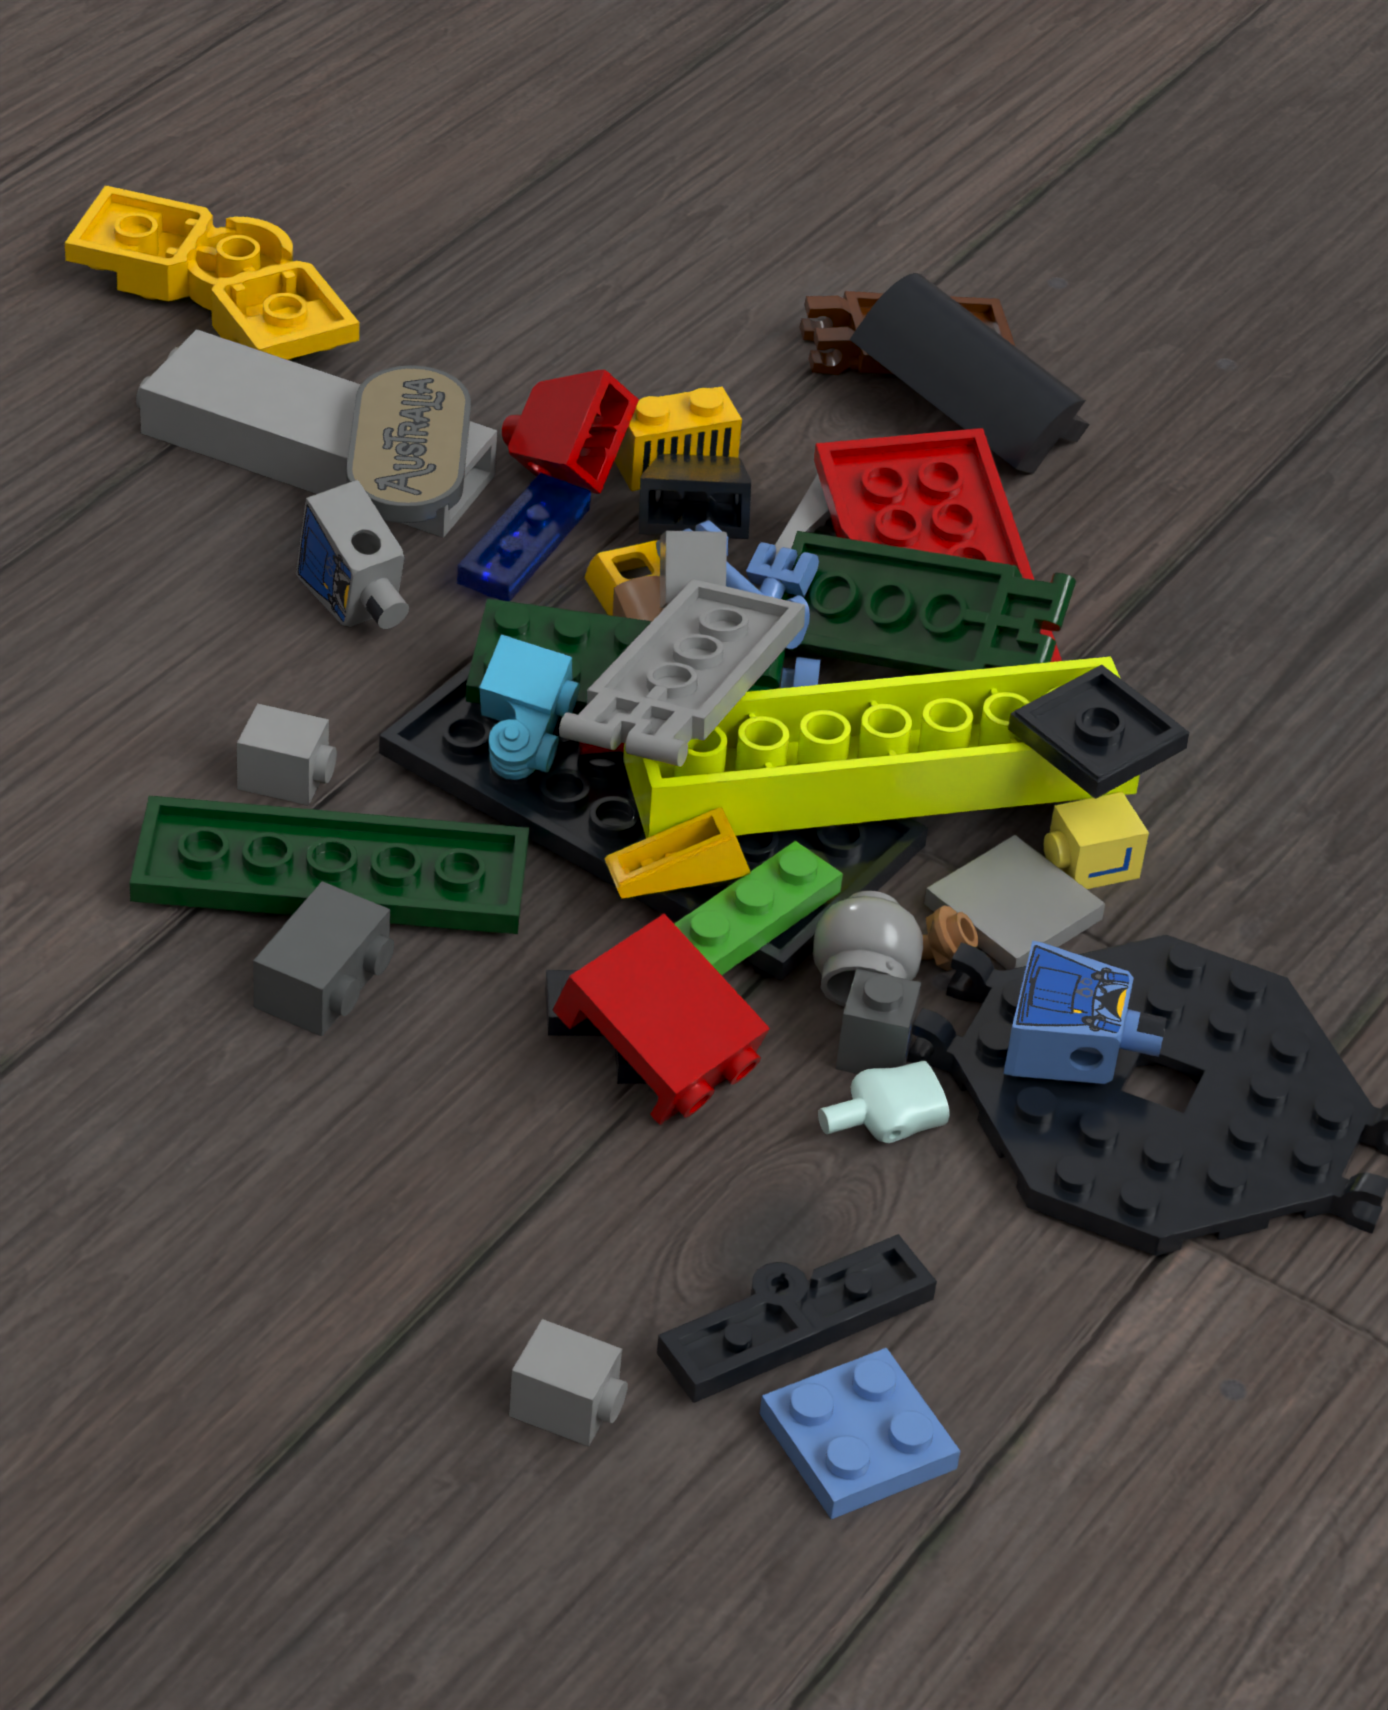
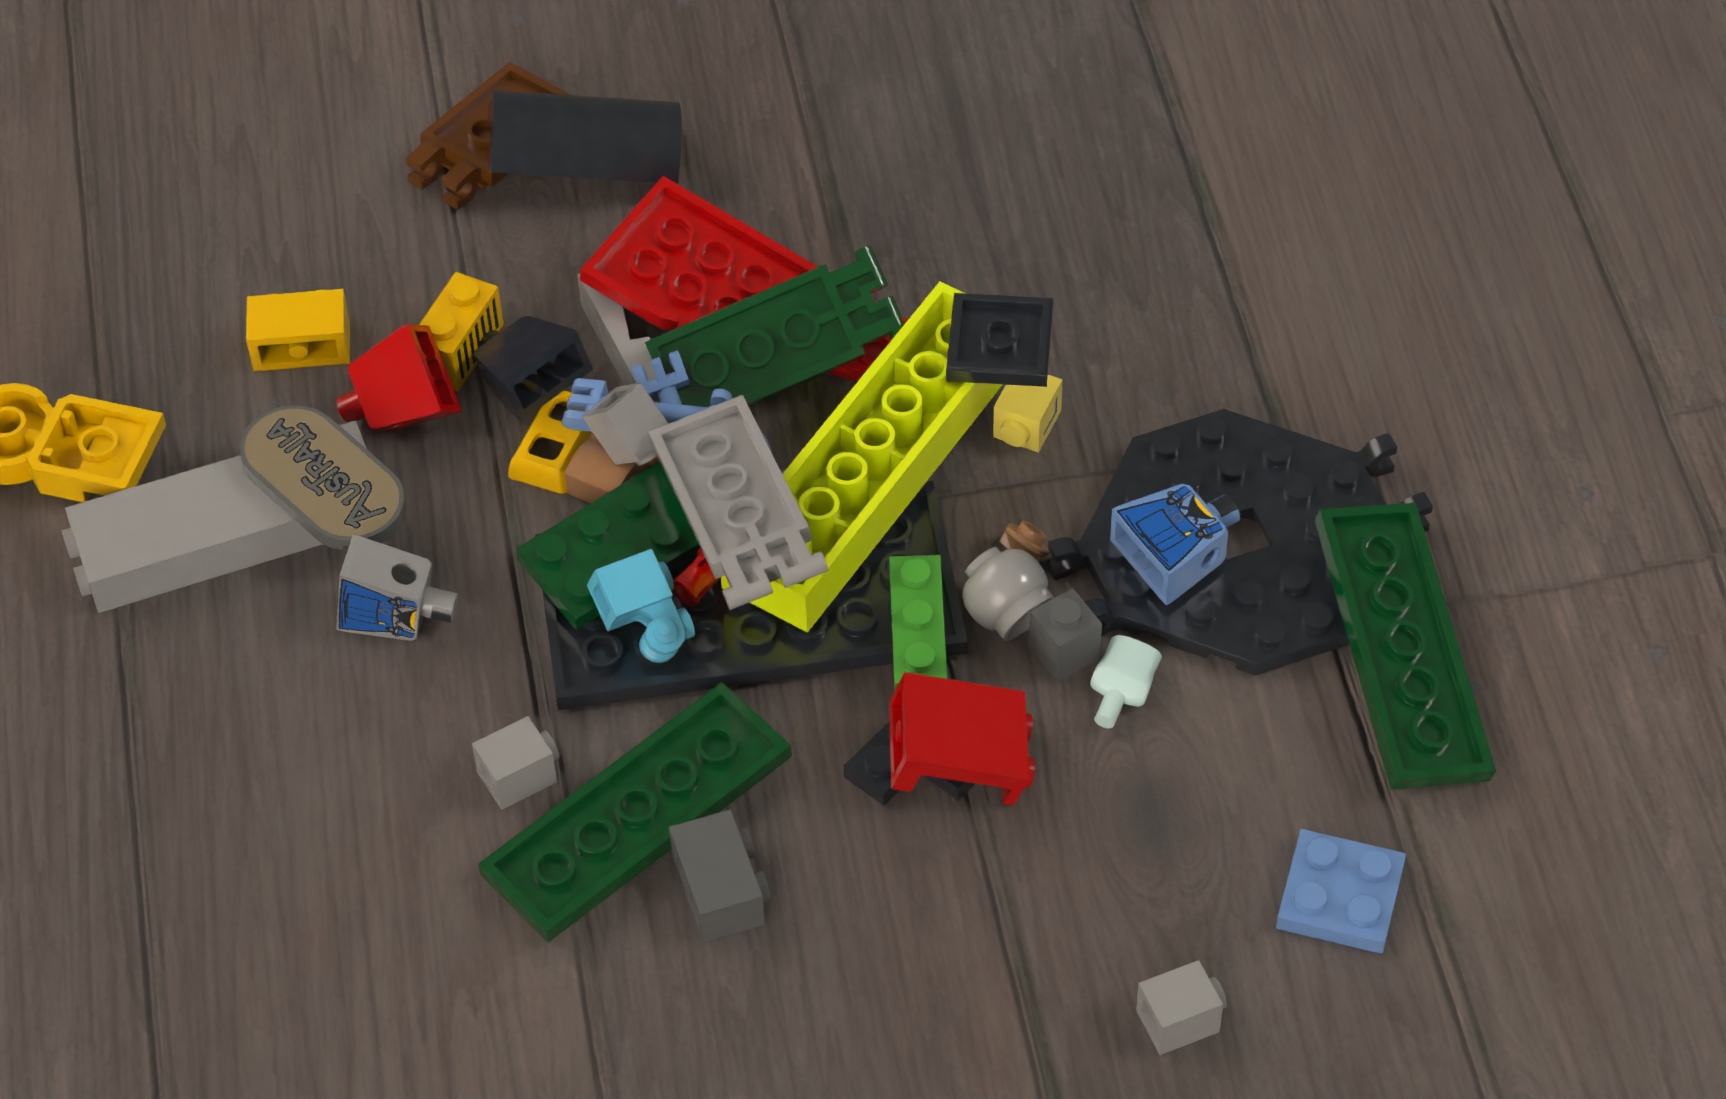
camera: 40 degrees left, 10 degrees up
clear blue plate [457,472,591,601] -> none
yellow slope [604,807,751,899] -> none
black hinge [657,1234,937,1403] -> none
light grey tile [924,835,1105,970] -> none
none -> yellow brick [246,289,350,372]
none -> dark green plate [1315,502,1496,790]

